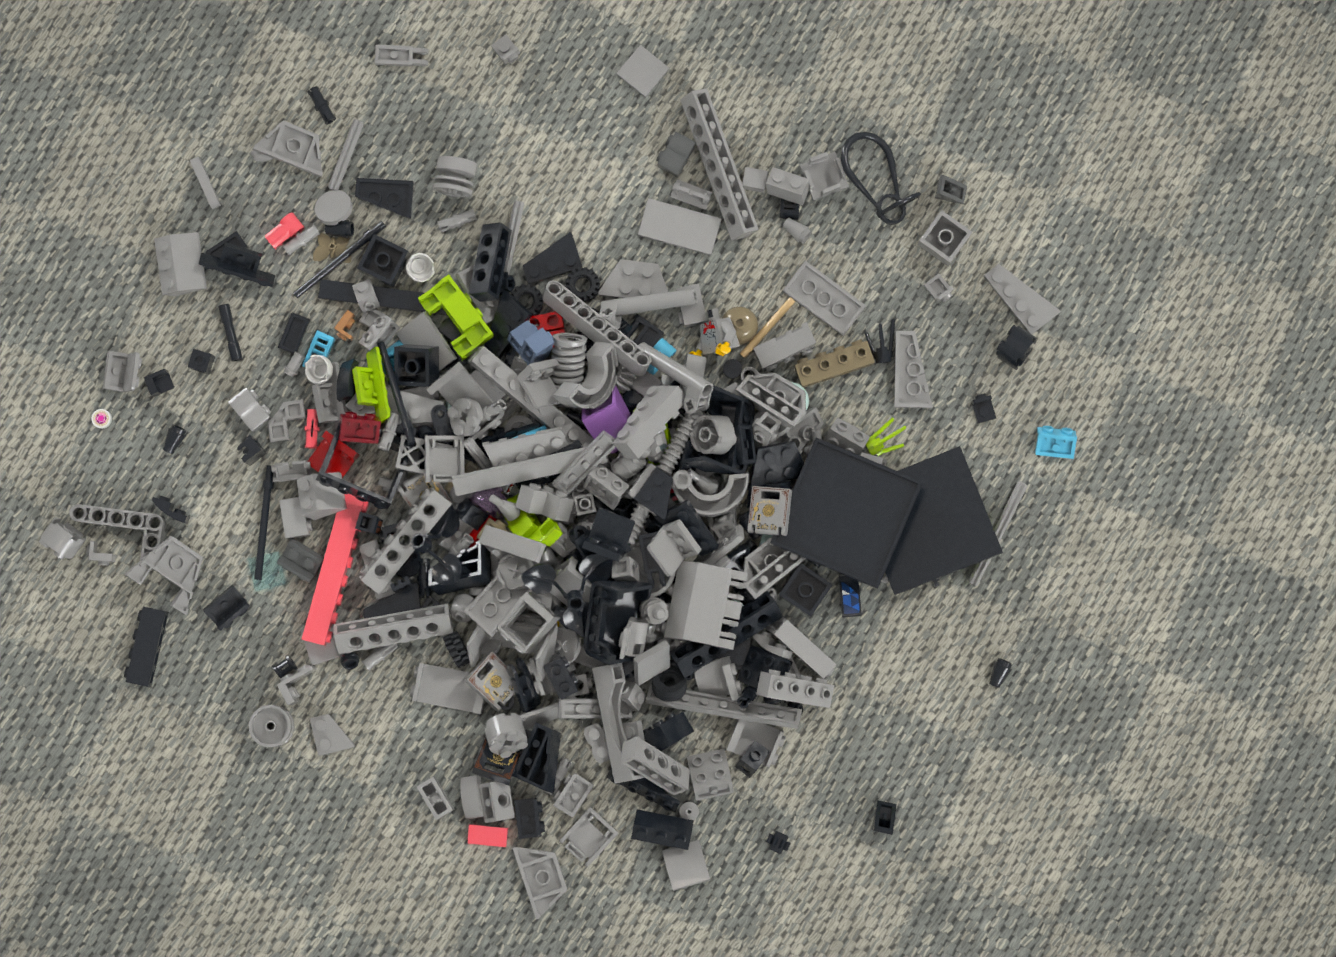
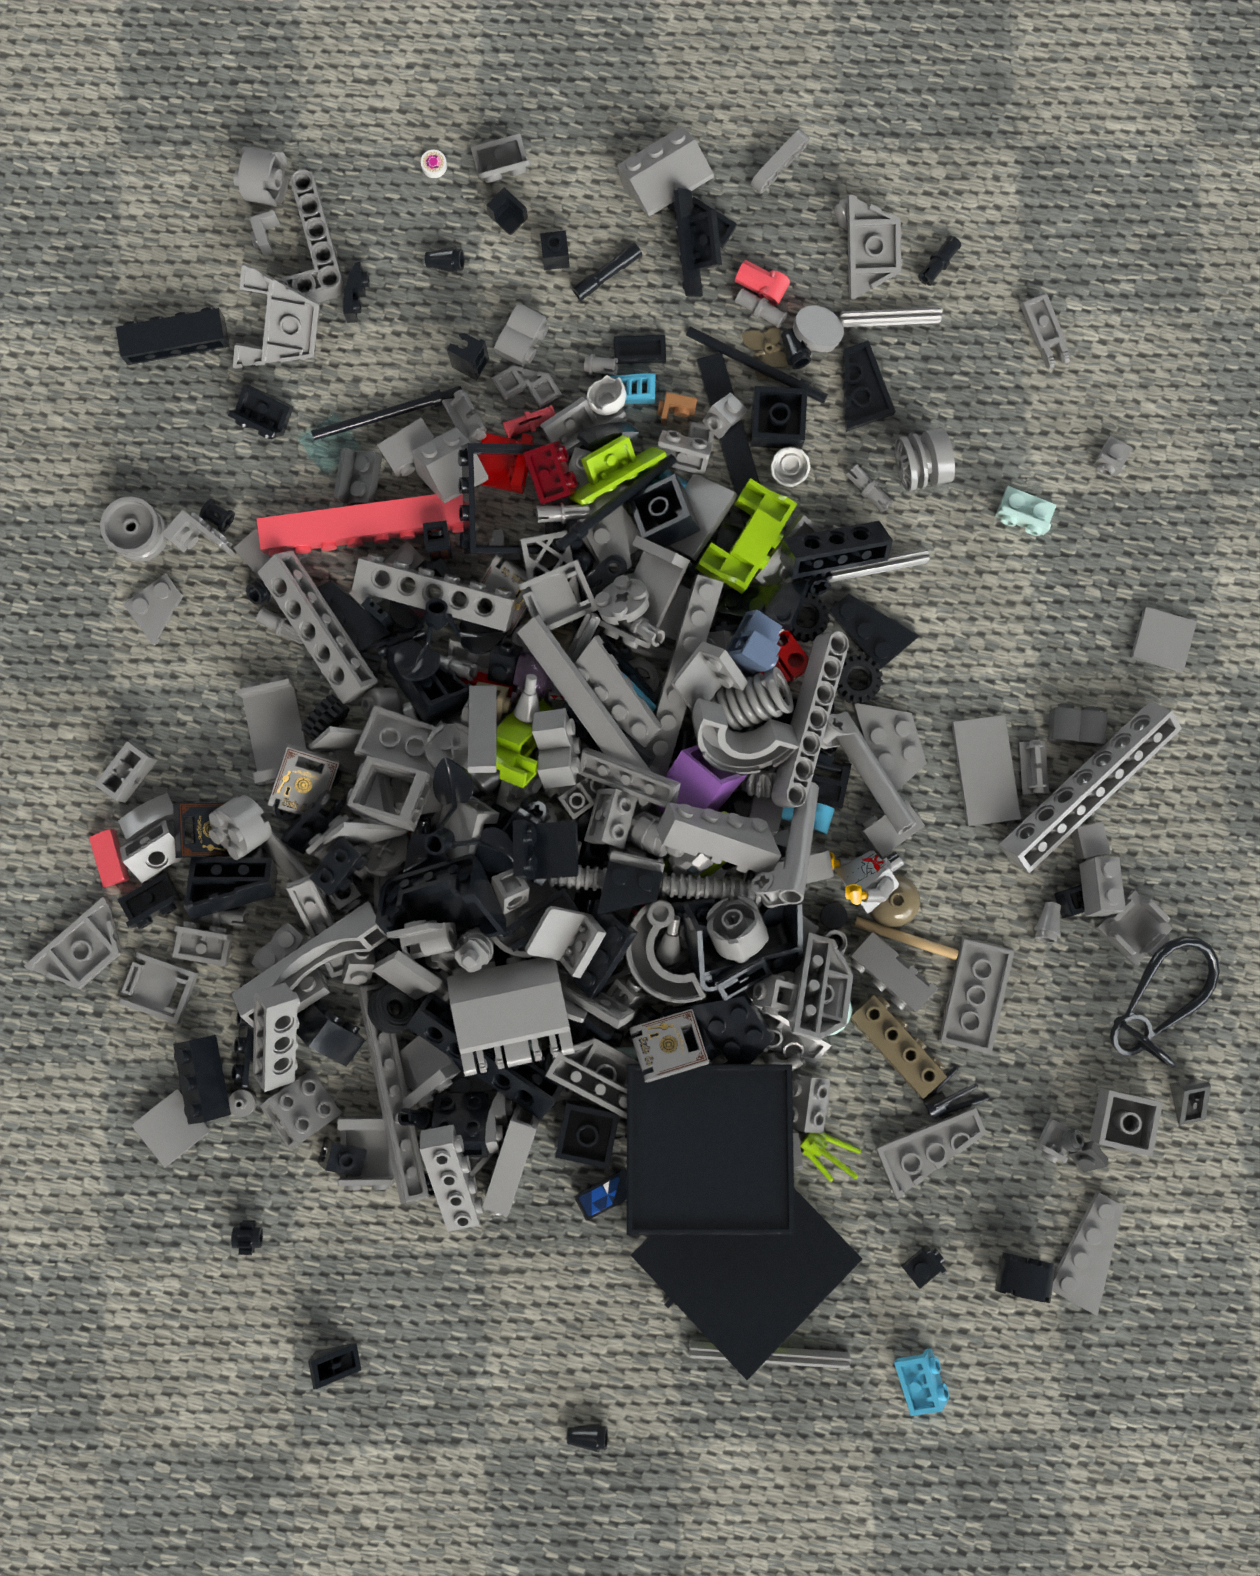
camera: 60 degrees right, 0 degrees up
none -> light aqua bracket [995,486,1056,536]
none -> dark grey plate [1061,1129,1108,1172]

